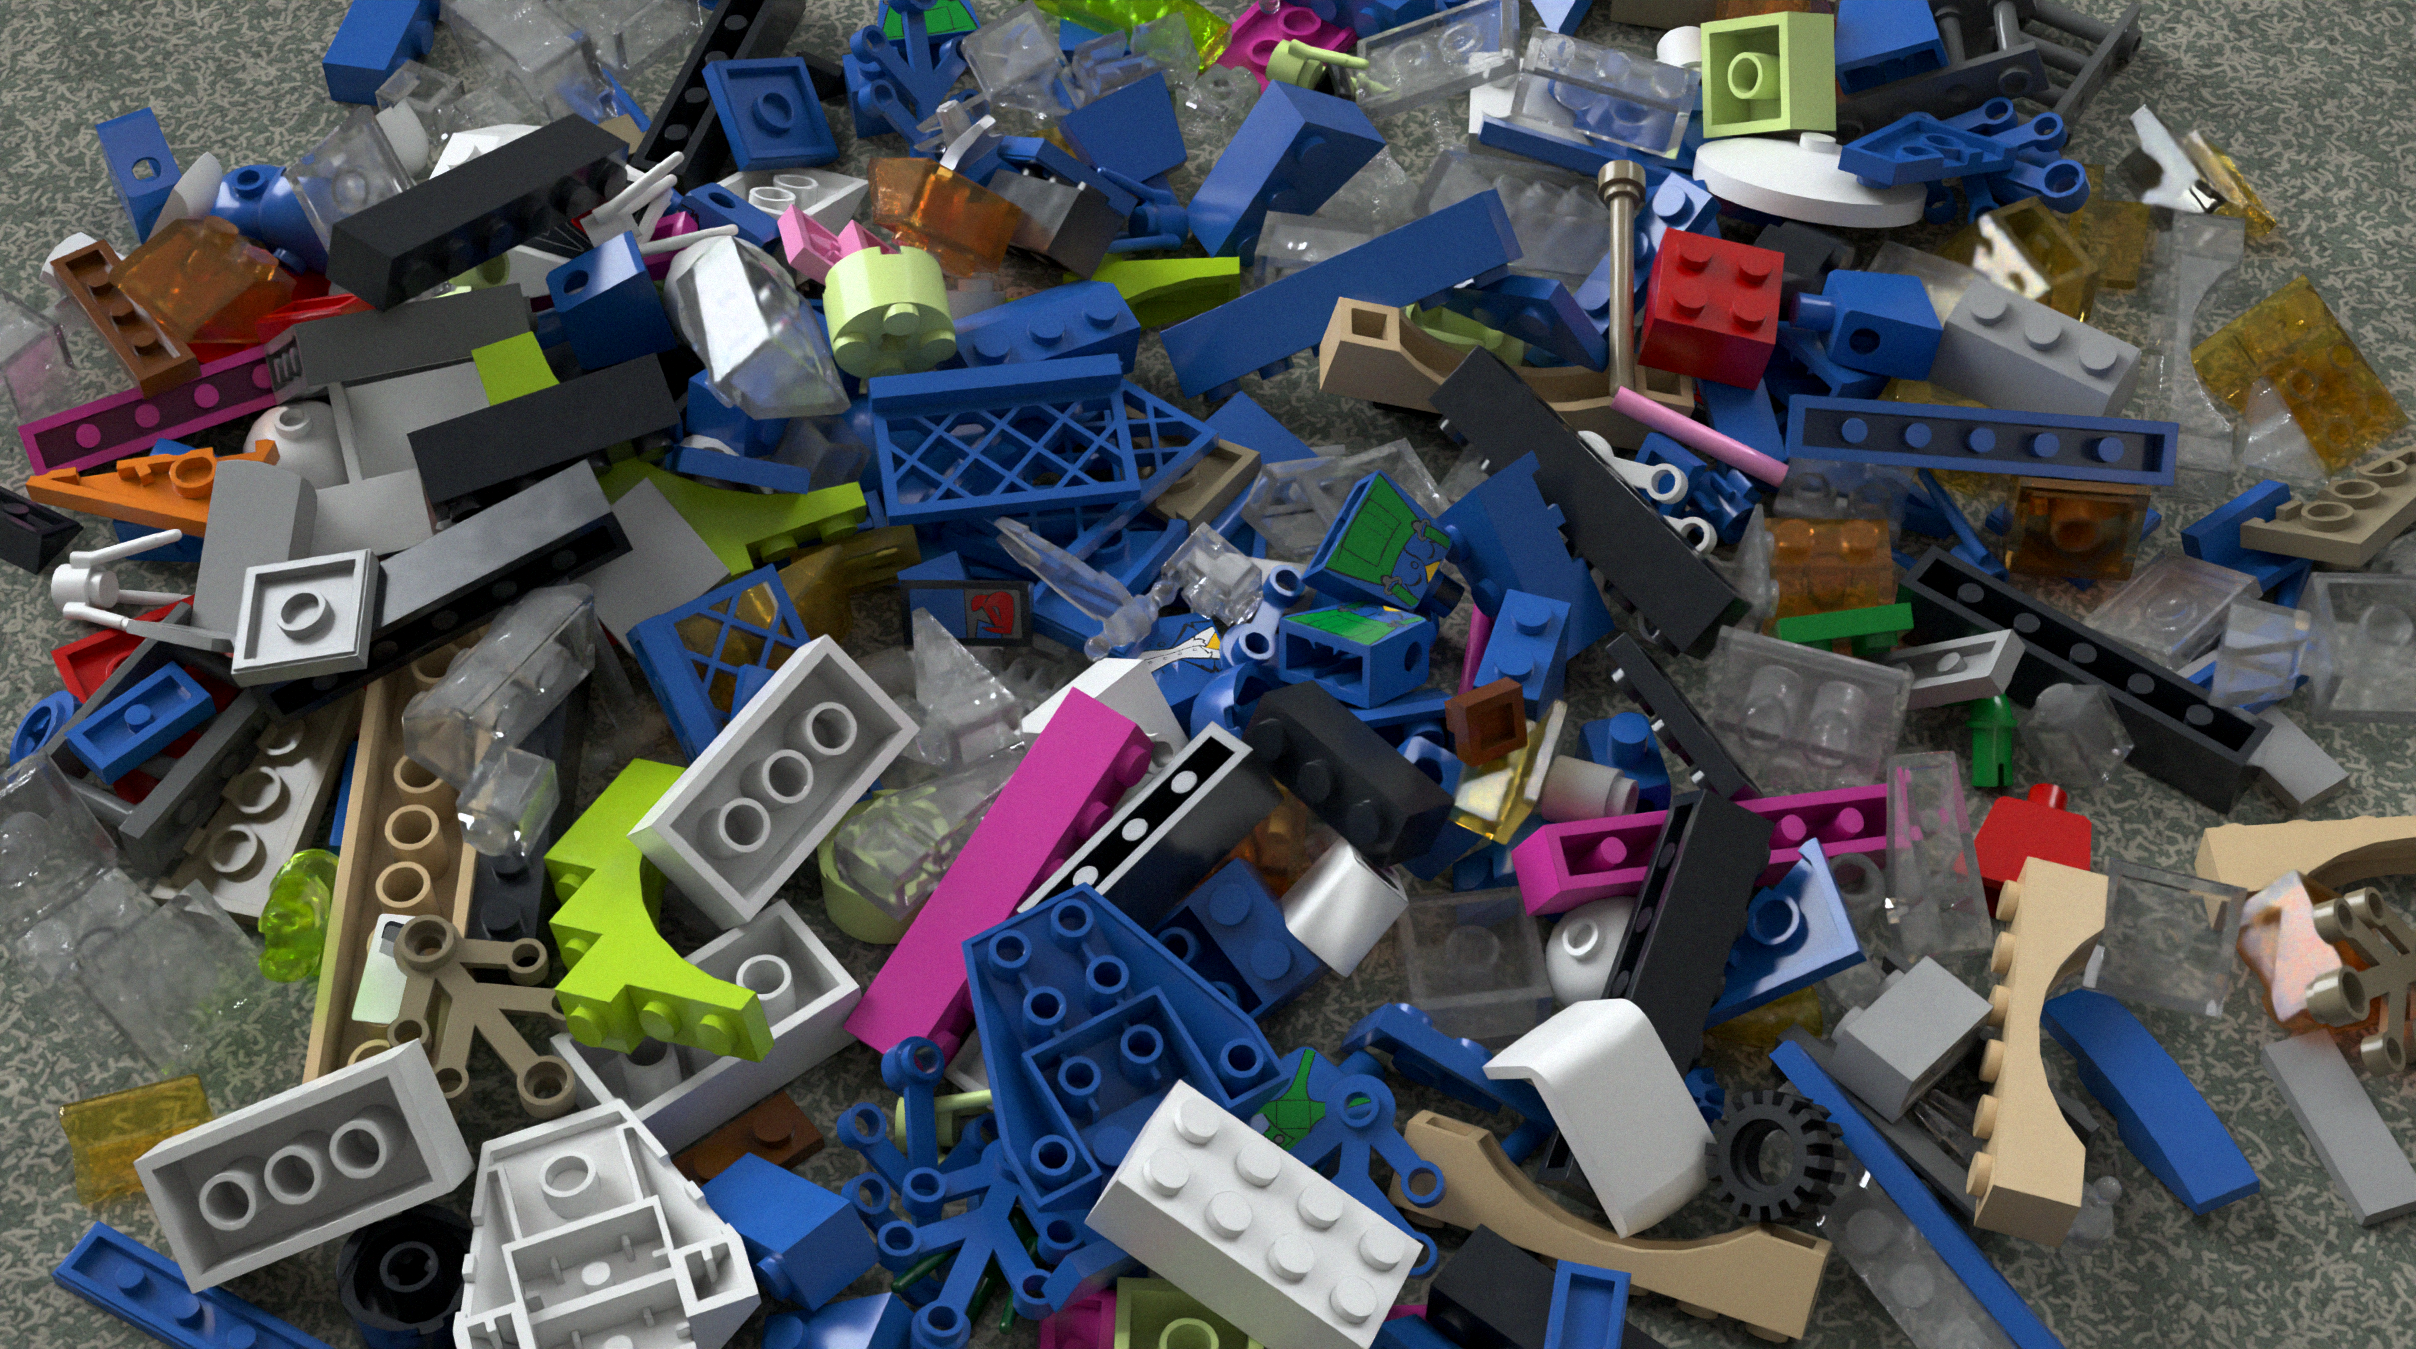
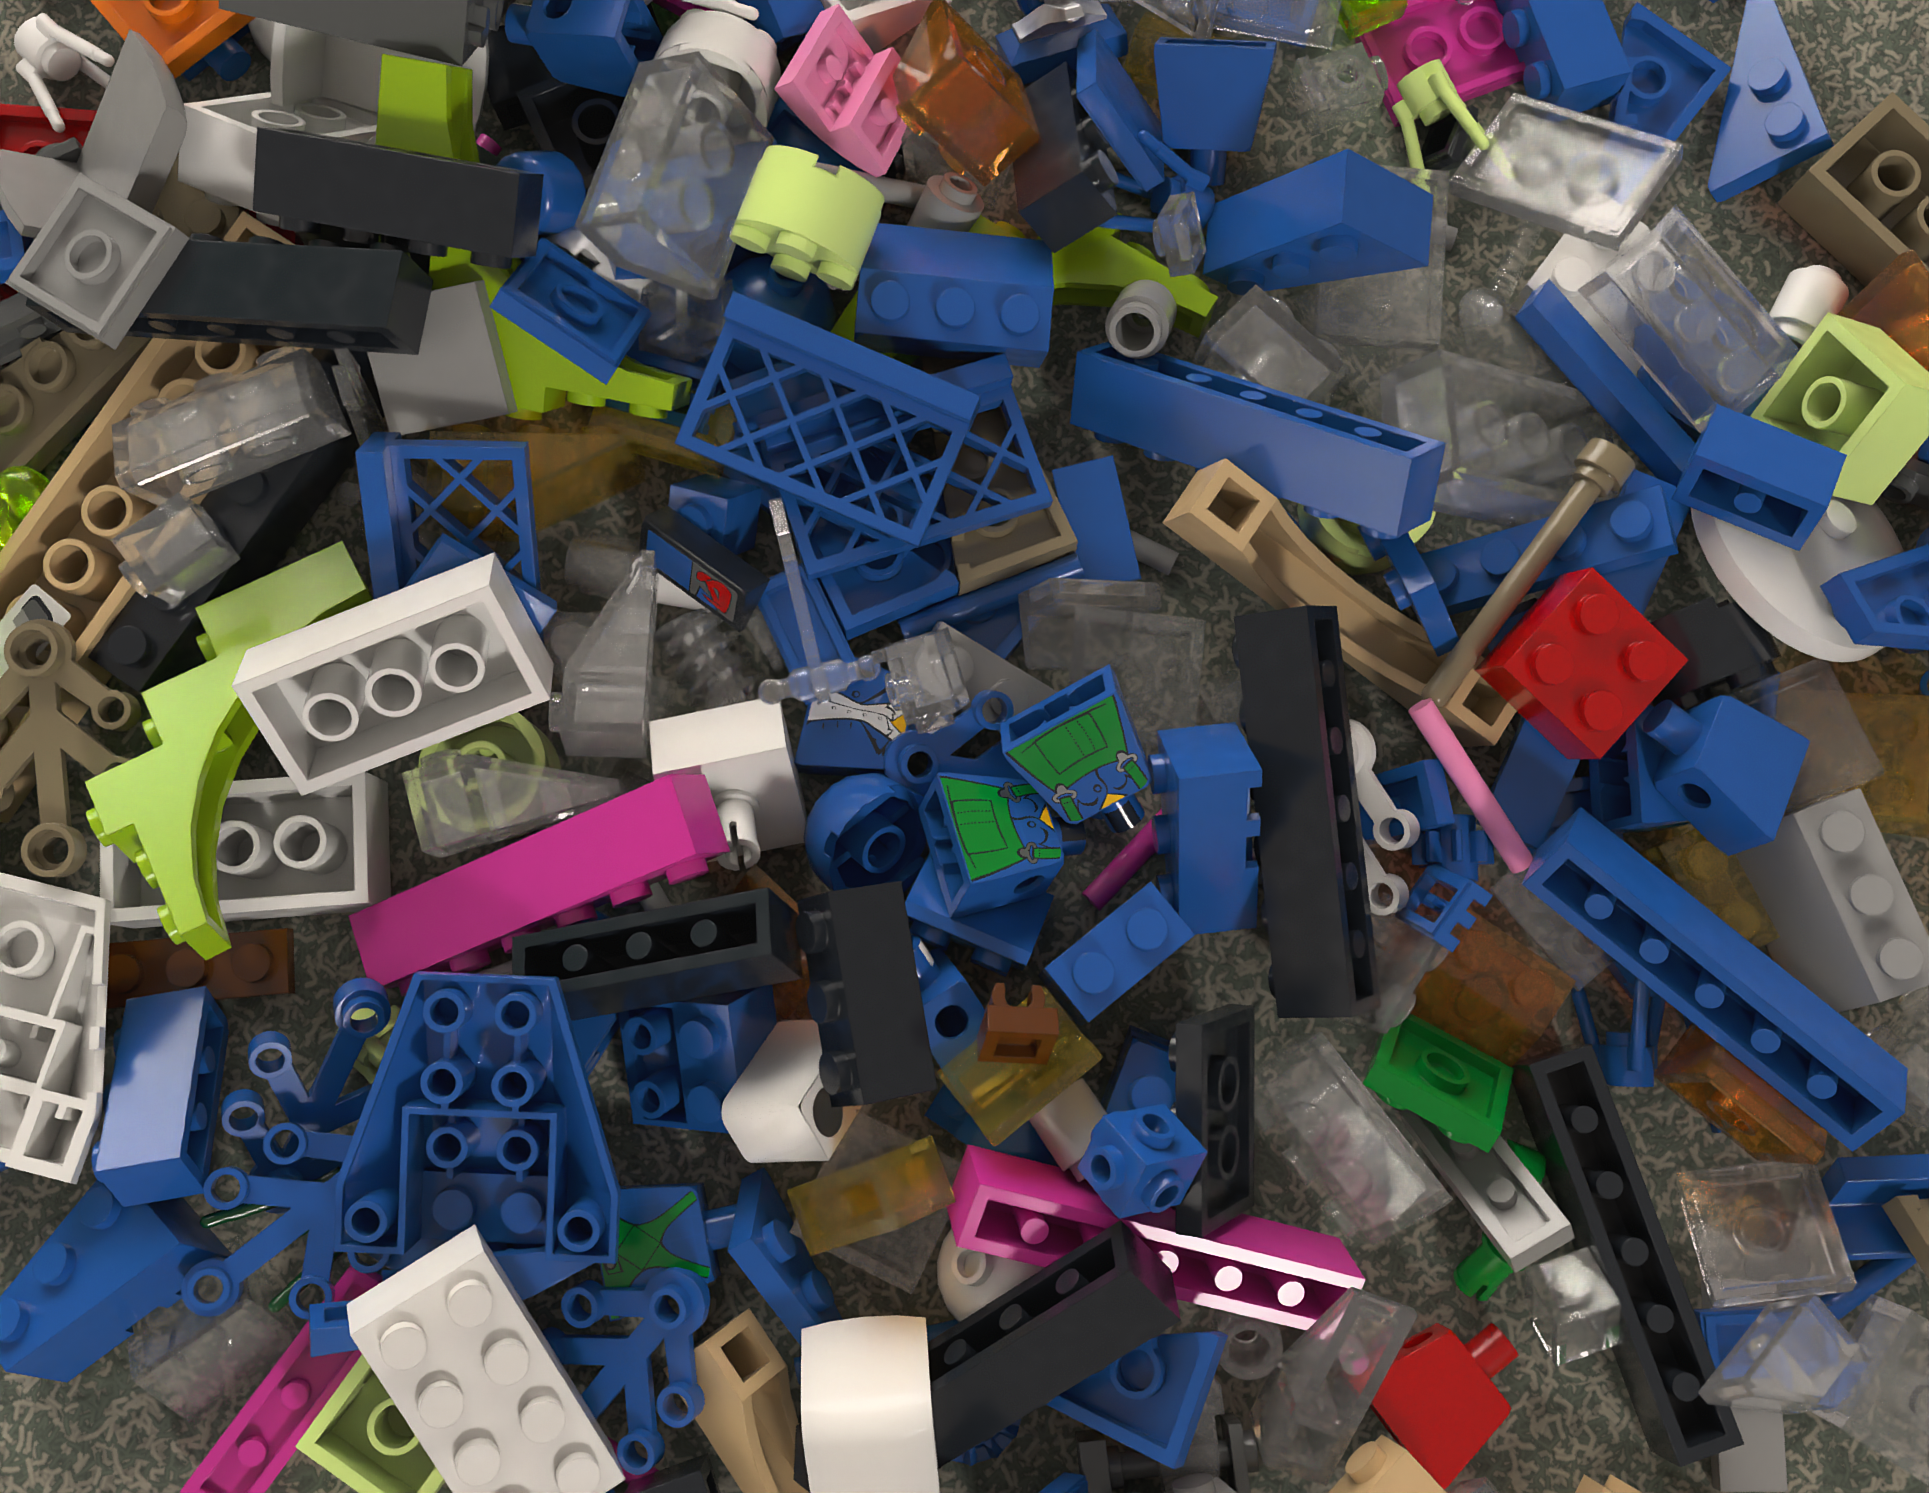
camera: 30 degrees right, 30 degrees up
none -> clear yellow slope [787,1135,956,1256]
none -> blue brick [1077,1104,1208,1219]
none -> light grey brick [1105,280,1177,359]
none -> clear plate [1153,191,1206,277]
none -> blue tile [1395,863,1493,953]
none -> blue brick [1671,404,1847,551]

